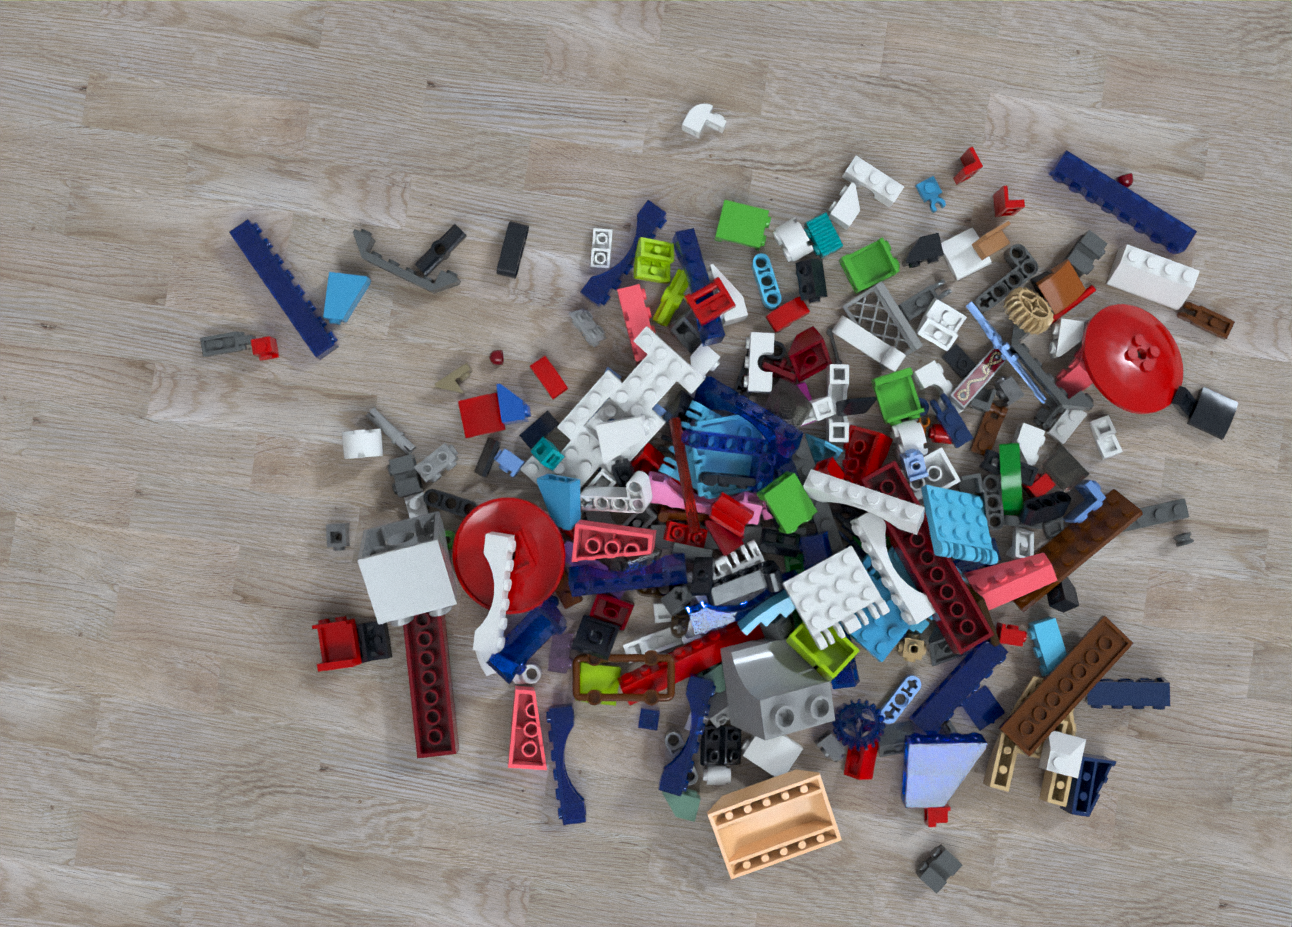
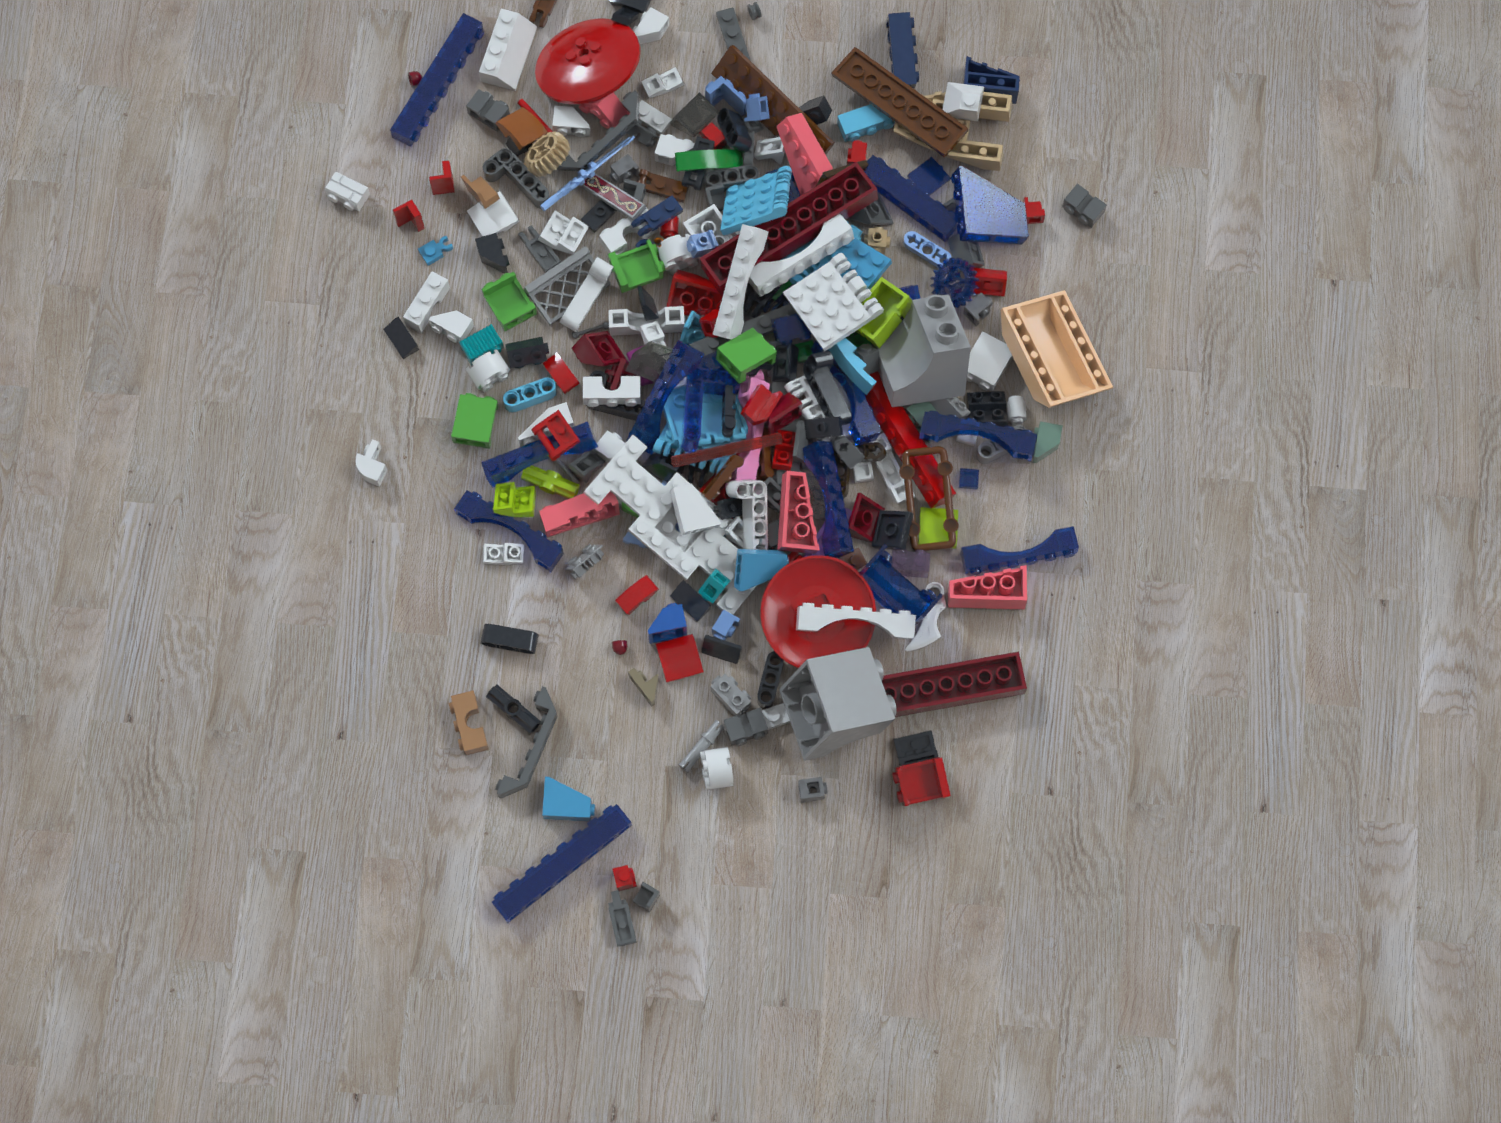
camera: 95 degrees left, 15 degrees down
none -> white brick [325,172,370,211]
none -> black slope [383,316,419,359]
none -> medium nougat arch [449,690,489,756]
none -> white slope [633,7,669,44]
none -> dark grey panel [633,882,660,912]
none -> reddish brown plate [701,455,744,501]
none -> medium blue brick [744,93,769,121]

